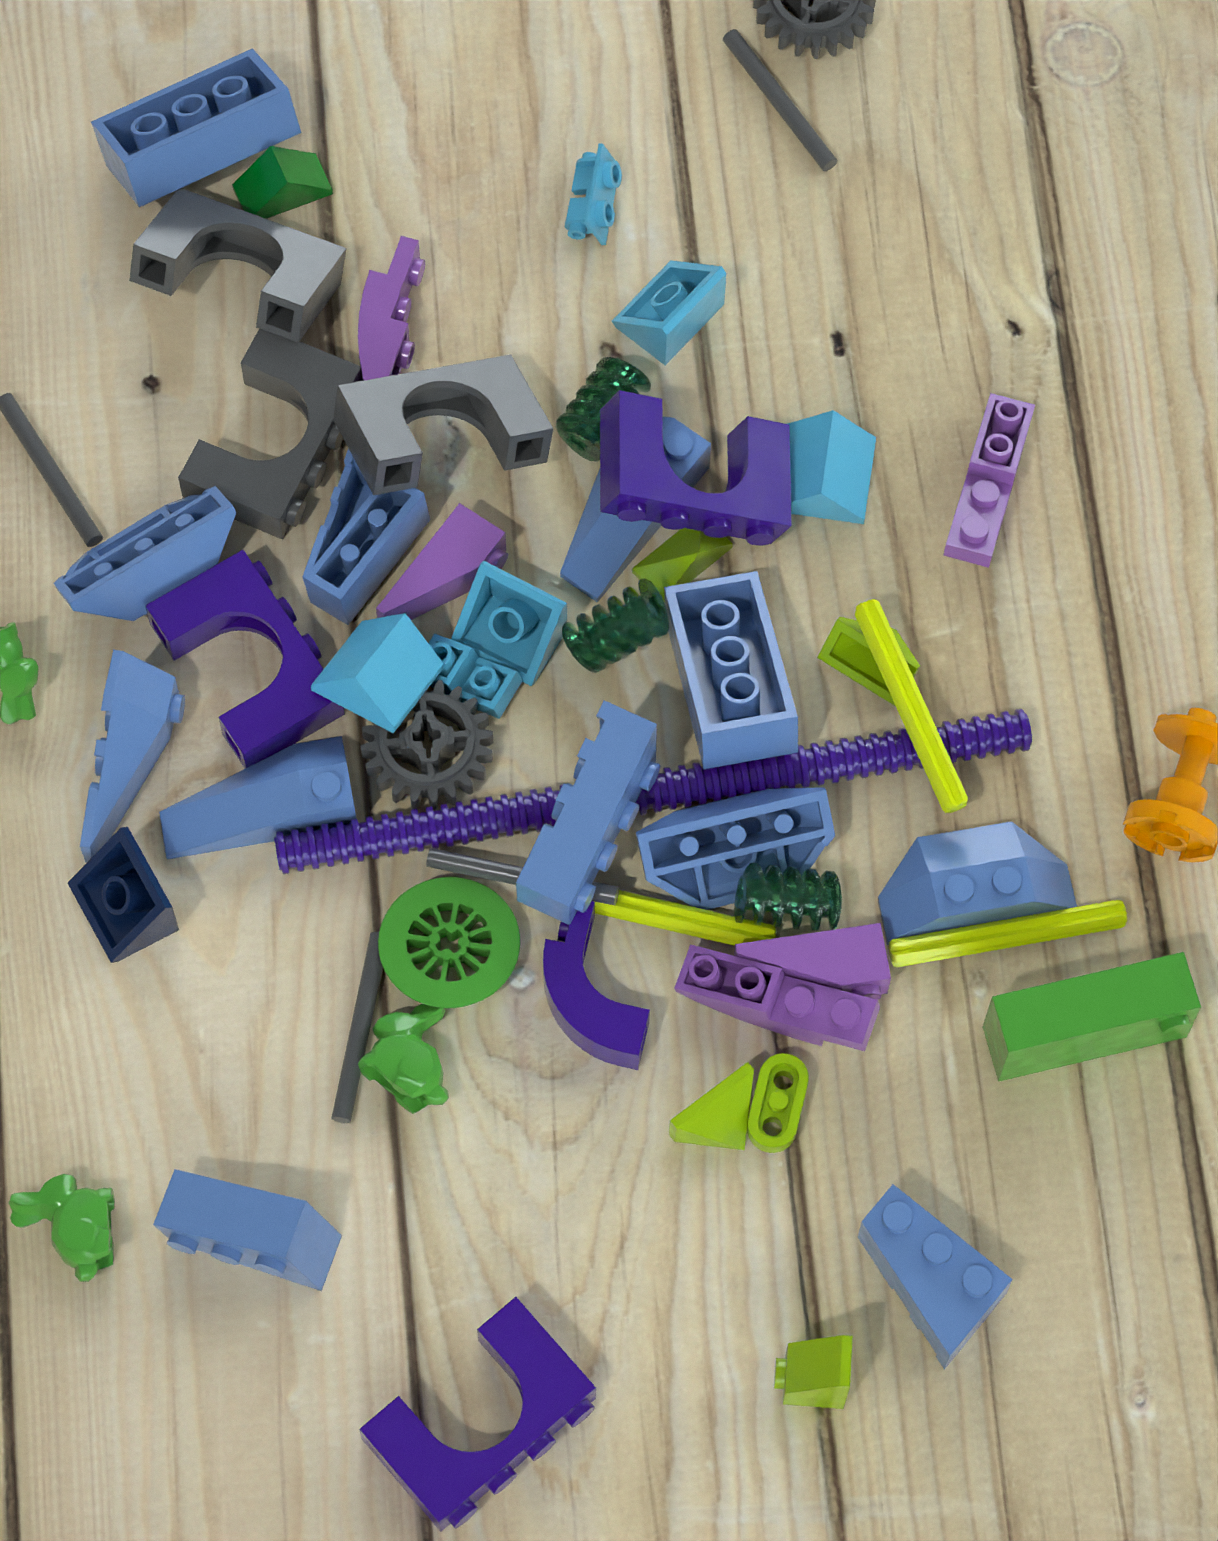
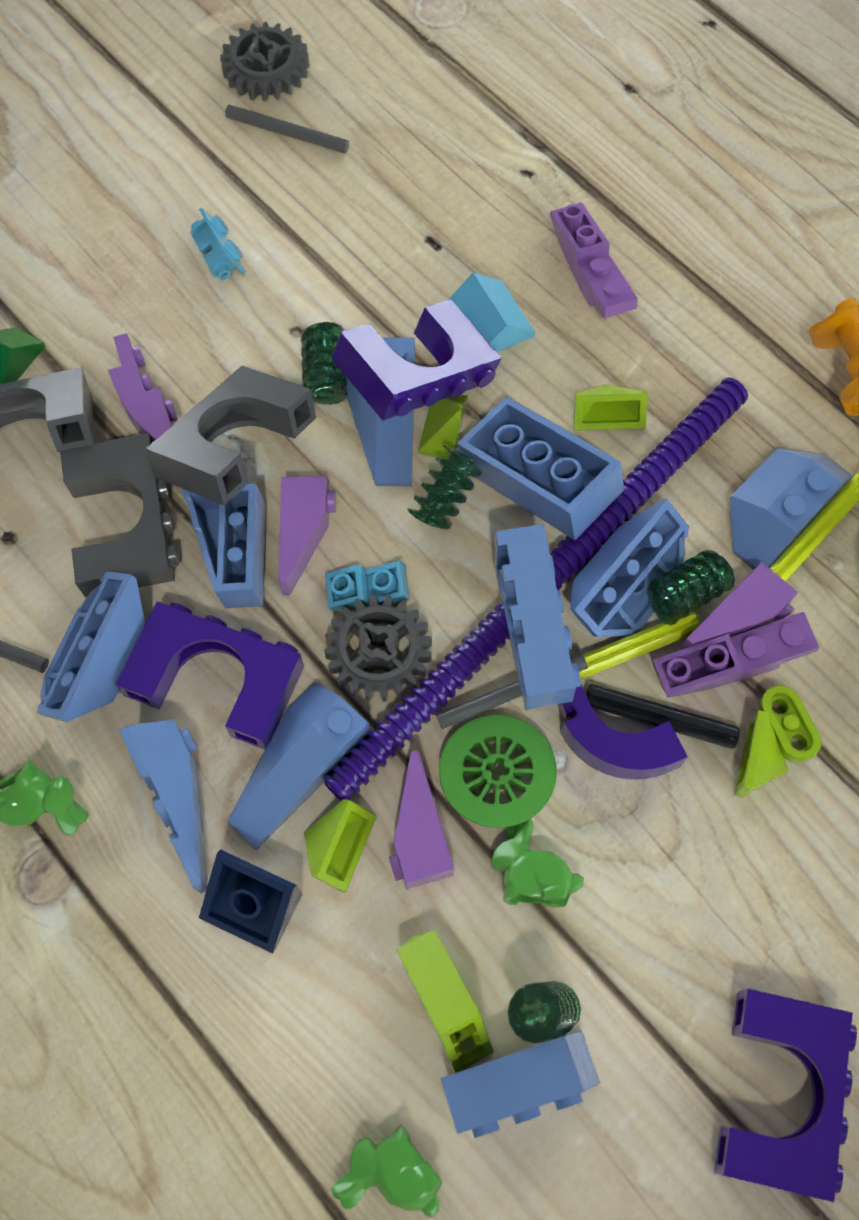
camera: 35 degrees left, 0 degrees up
medium azure slope [311,613,443,733] -> none
dark grey bar [331,932,383,1123] -> none
medium azure slope [451,561,567,686] -> none
medium azure slope [612,260,727,366] -> none
neon yellow axle [855,599,968,813] -> none
none -> lime slope [304,799,377,893]
none -> medium lavender slope [389,751,454,890]
none -> lime slope [396,929,494,1073]
none -> clear green piece [508,981,581,1044]
none -> black axle [586,684,740,749]

